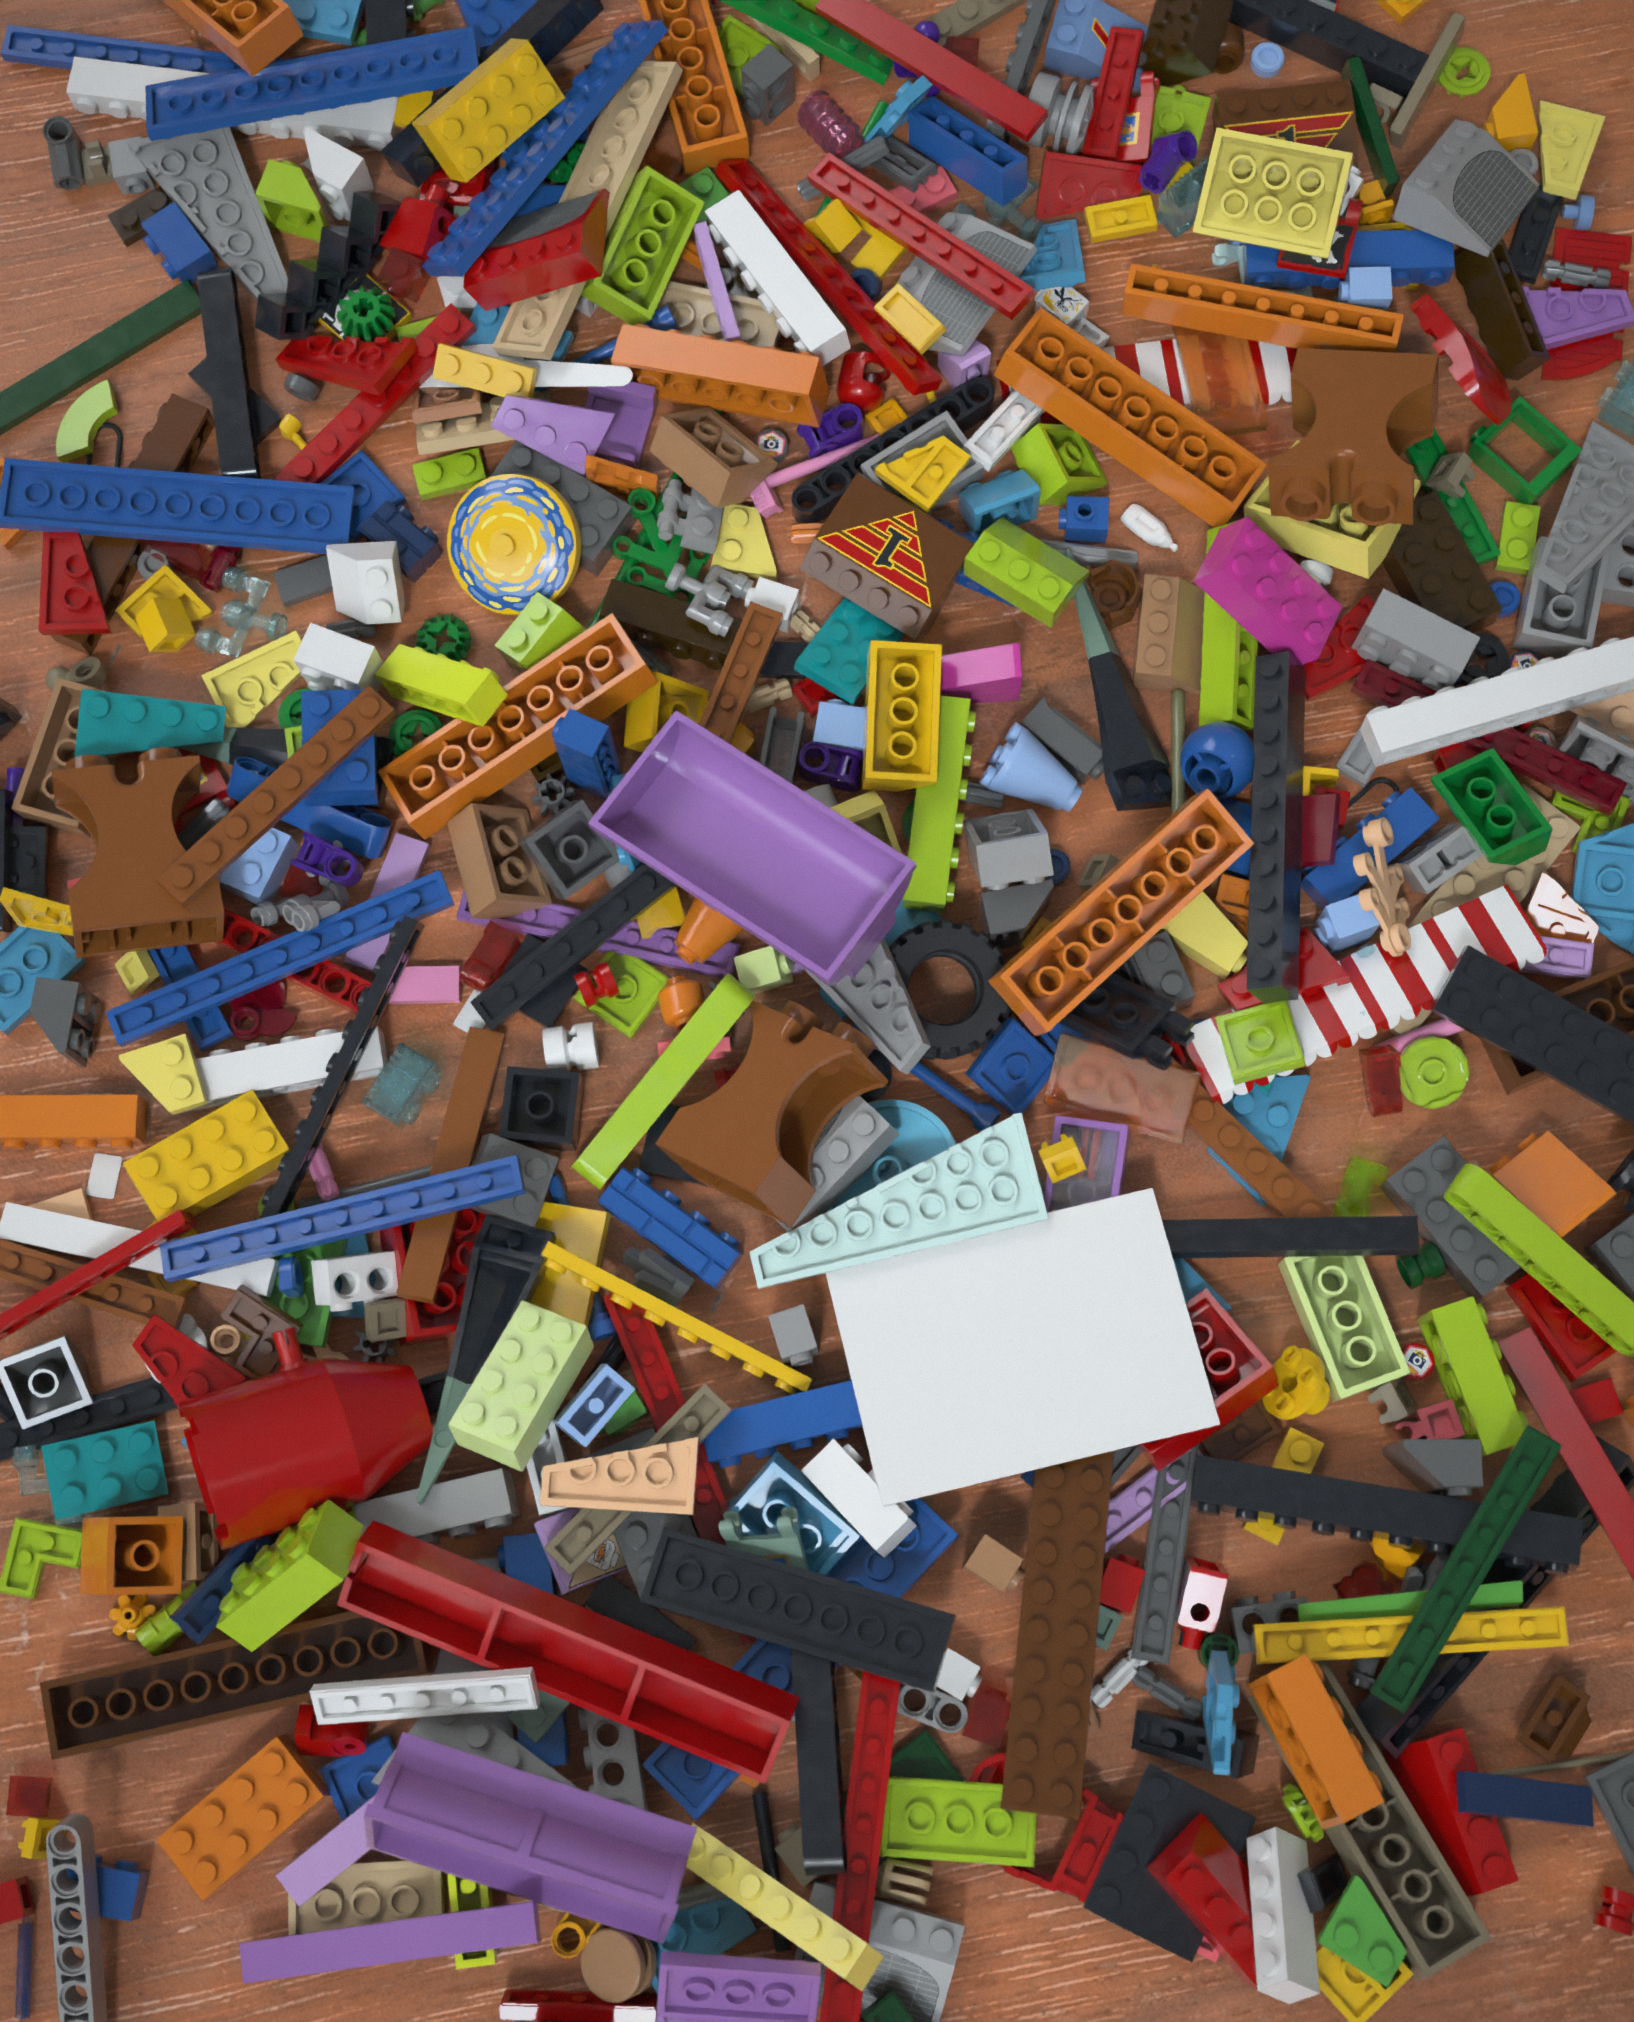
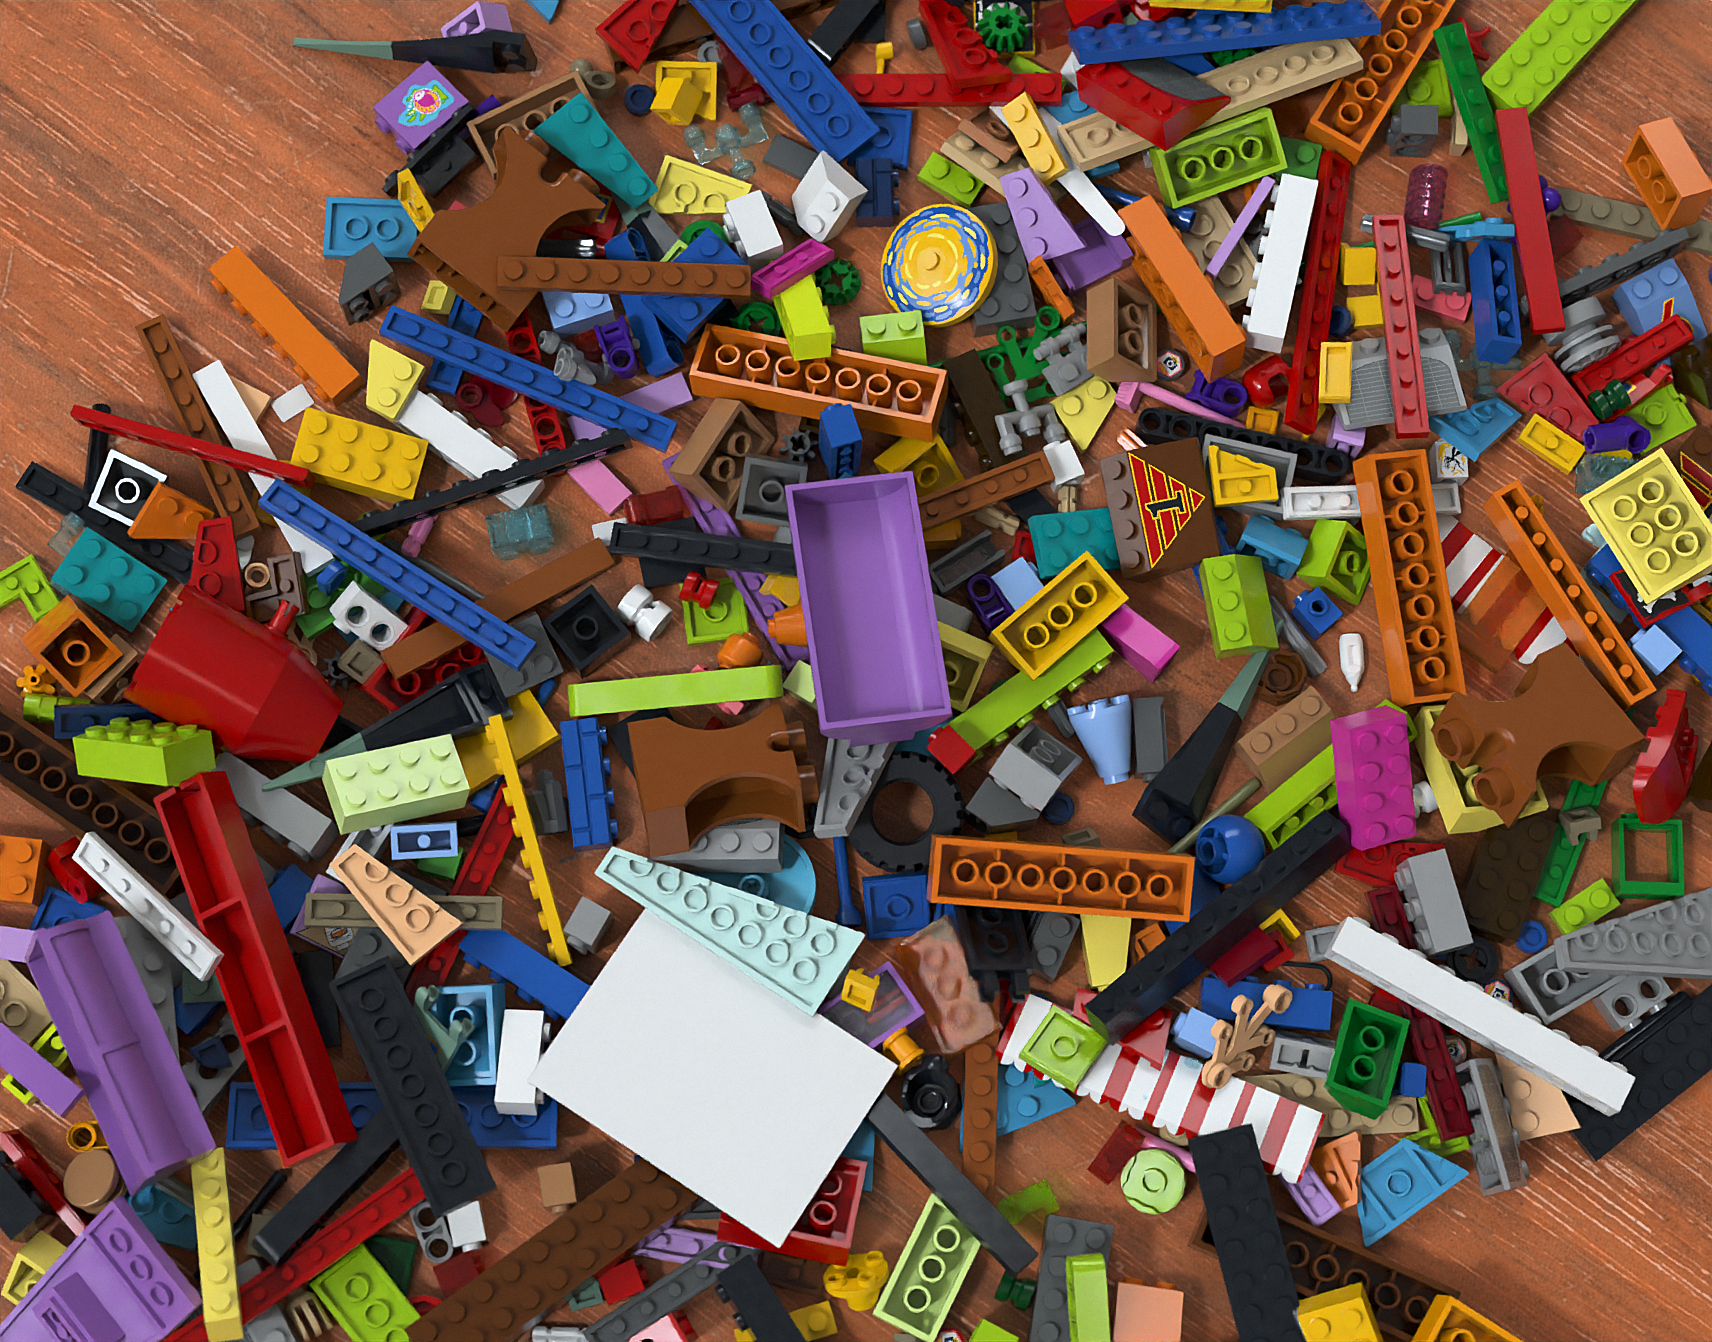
camera: 35 degrees right, 0 degrees up
none -> orange wing [127,481,215,539]
none -> dark blue tile [188,1035,233,1069]
none -> dark blue tile [625,84,655,117]
none -> dark pink tile [751,238,834,299]
none -> light orange piece [881,1027,925,1078]
none -> black piece [900,1053,963,1133]
none -> red brick [926,725,978,777]
none -> blue slope [1390,1062,1427,1098]
none -> dark green wheel [1587,379,1631,421]

